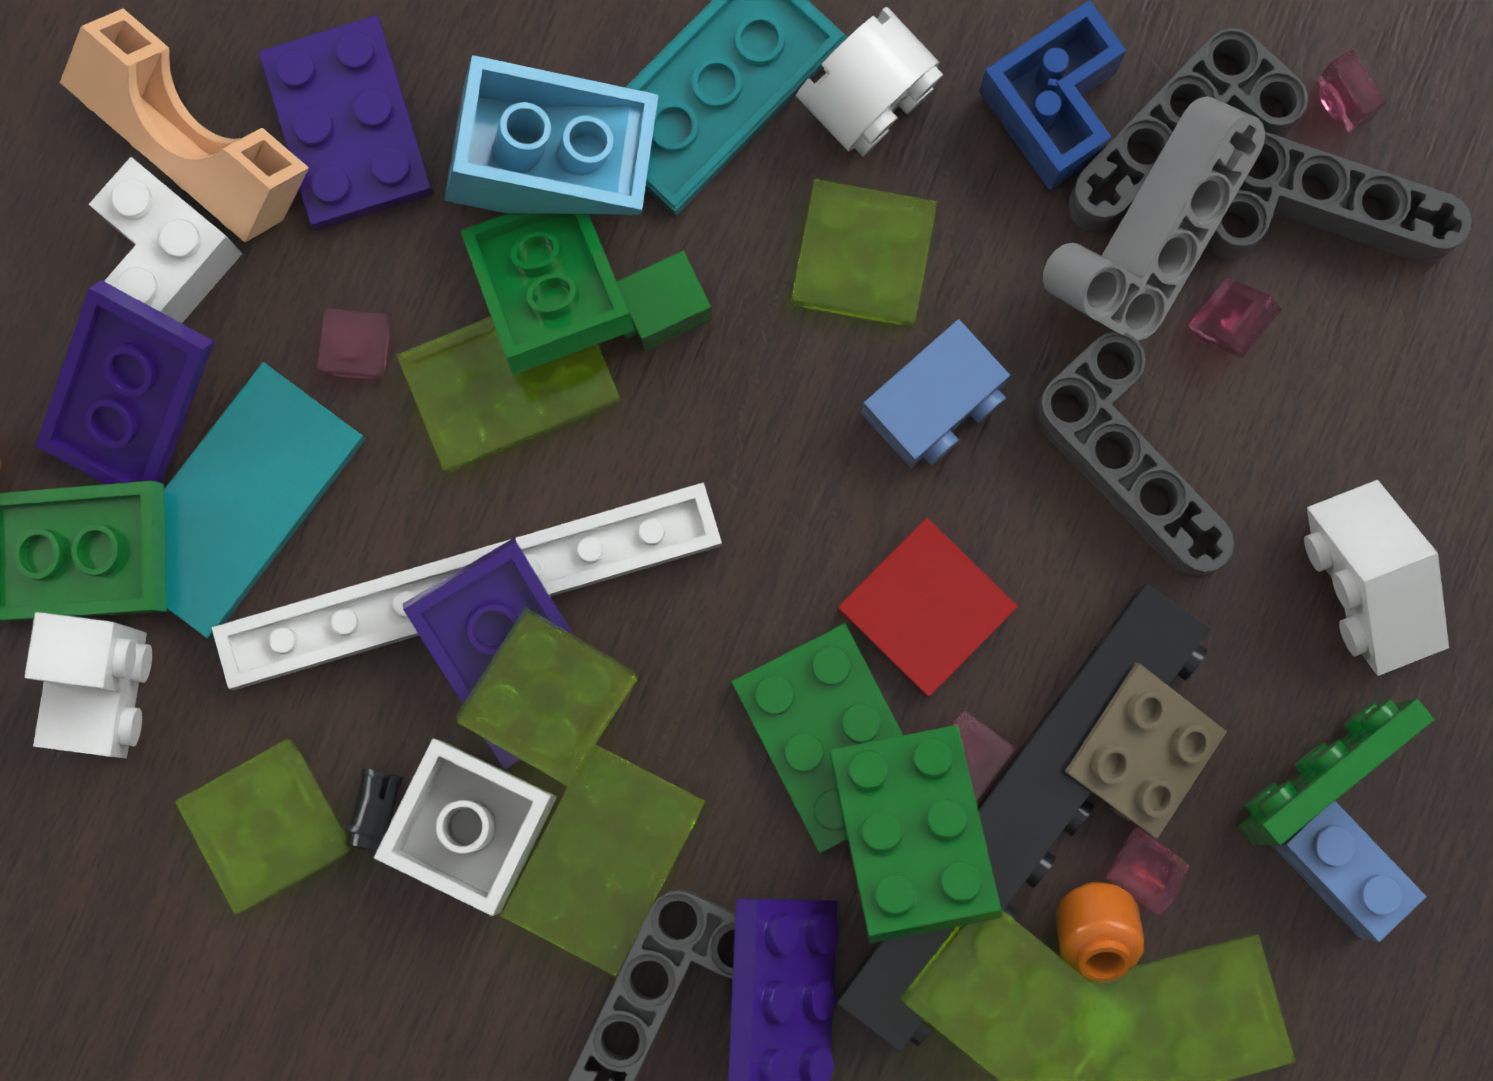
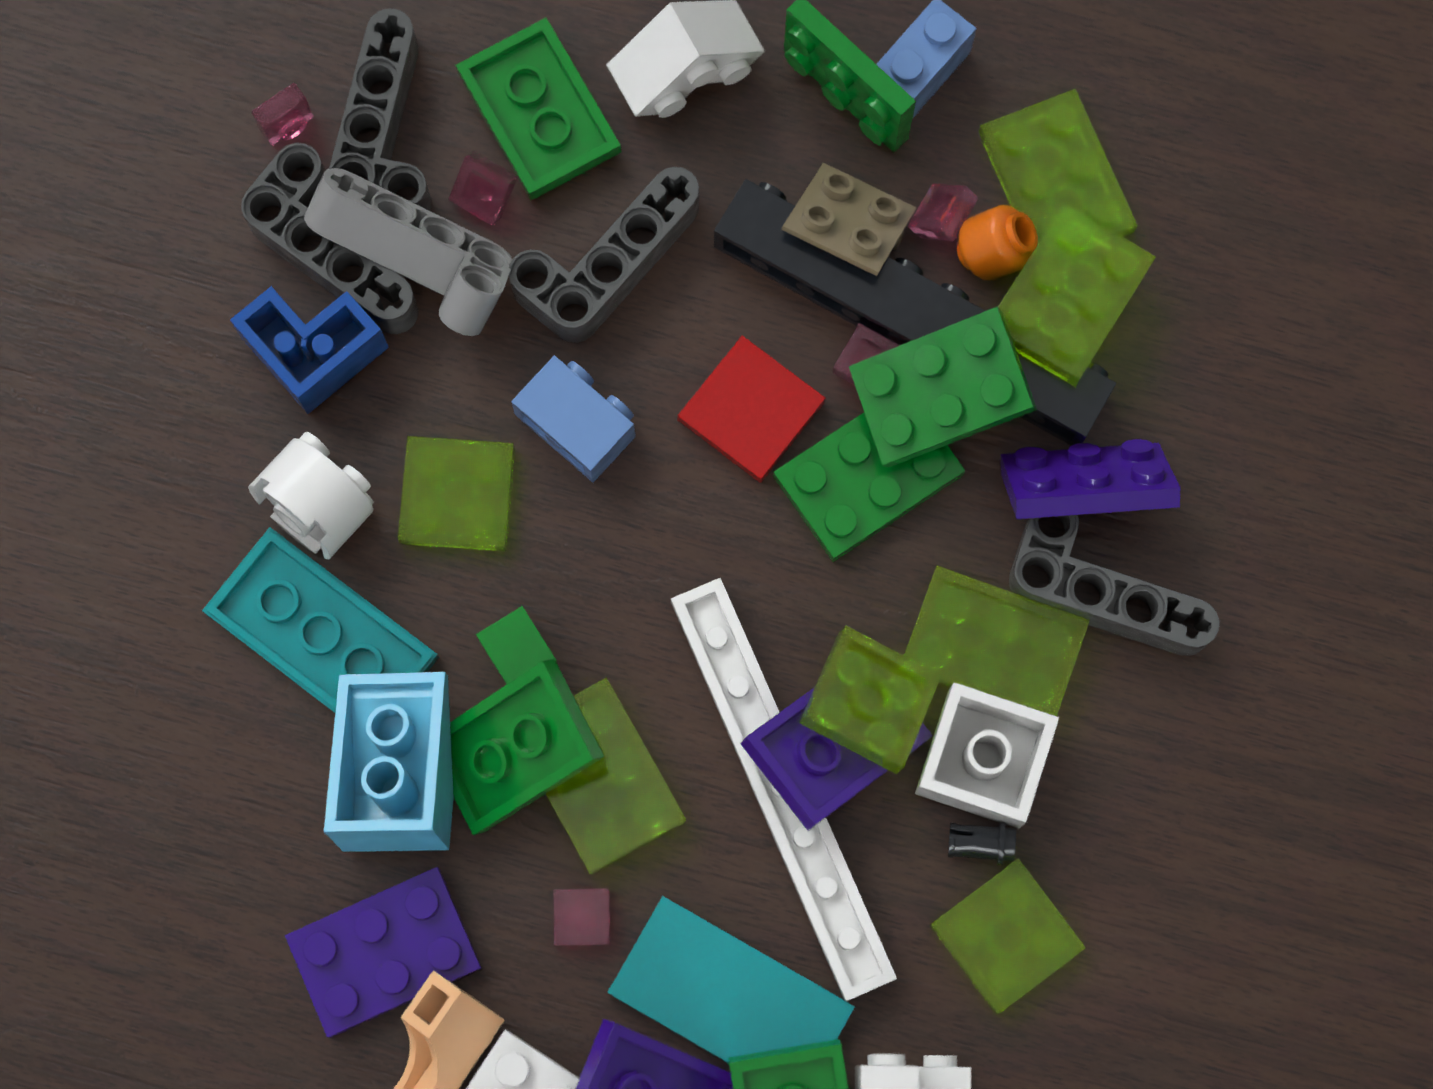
camera: 100 degrees left, 5 degrees down
none -> green plate [455,18,622,200]

